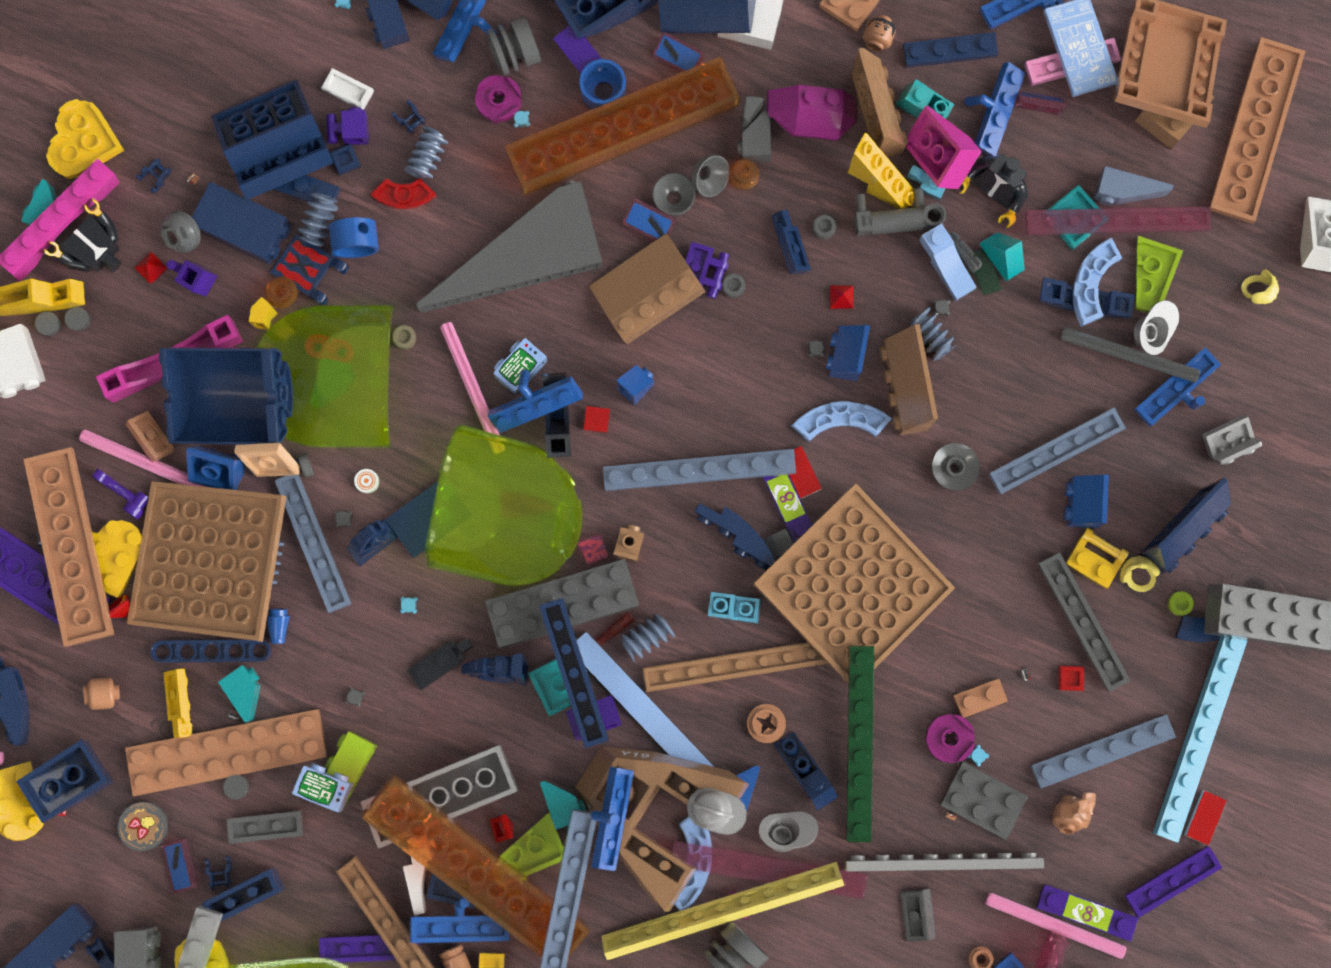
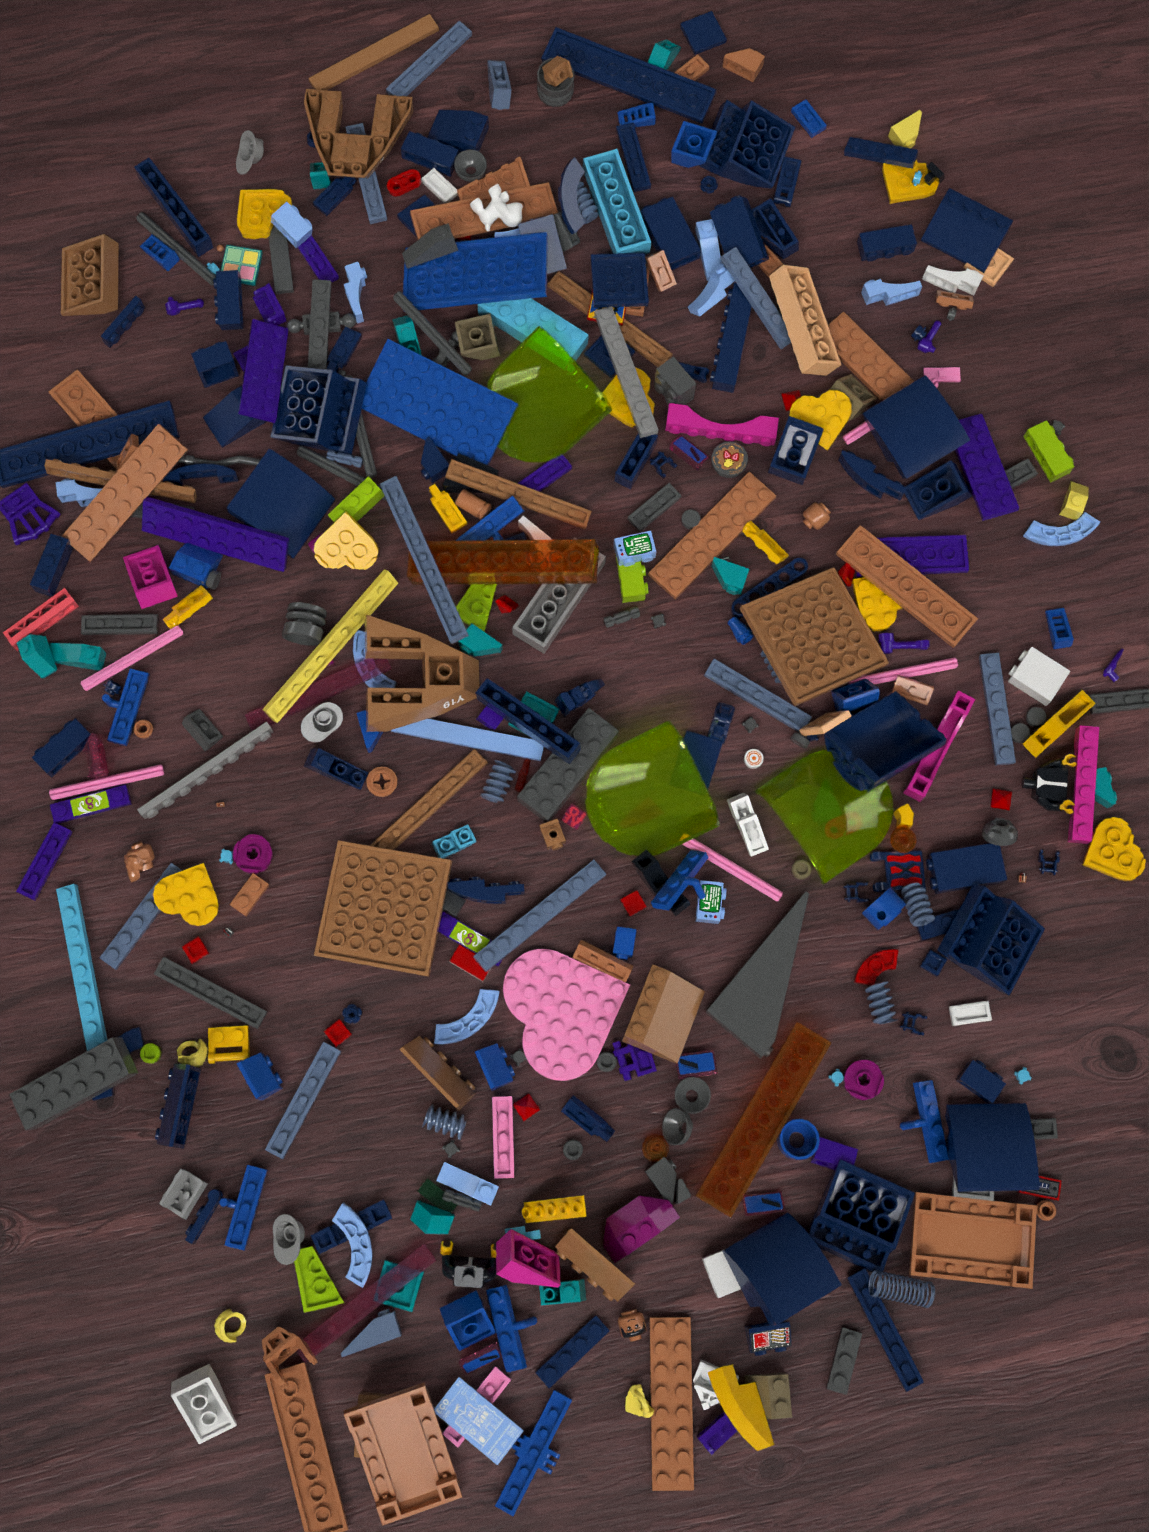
camera: 145 degrees right, 5 degrees down
dark purple brick [167,260,218,297] -> none
dark purple brick [327,107,369,145] -> none
medium azure piece [400,596,418,614] -> none
black hinge [407,638,473,691] -> none
dark grey wheel [486,15,541,76] -> none
blue plate [591,767,634,871] -> none
light grey piece [687,788,747,835] -> none
dark green plate [846,645,874,842] -> none
dark grey piece [854,188,946,237] -> none
dark grey dish [932,443,980,491] -> none
dark grey plate [940,762,1028,840] -> none
dark grey axle [1060,328,1200,382] -> none
red tile [1184,790,1227,846] -> none
none -> yellow plate [153,863,219,926]
none -> dark blue plate [185,1189,223,1244]
none -> nougat piece [262,1326,318,1389]
none -> red tile [324,1019,352,1047]
none -> dark blue plate [342,1004,362,1024]
none -> blue slope [439,1290,496,1351]
none -> bright pink plate [492,1096,514,1179]
none -> bright pink plate [503,949,630,1081]
none -> nougat plate [572,940,634,983]
none -> dark grey axle [604,607,640,628]
none -> dark pink arch [665,403,779,446]
none -> white slope [727,793,769,857]
none -> red slope [781,390,801,411]
none -> dark blue piece [843,882,869,903]
none -> sand blue plate [979,653,1016,766]

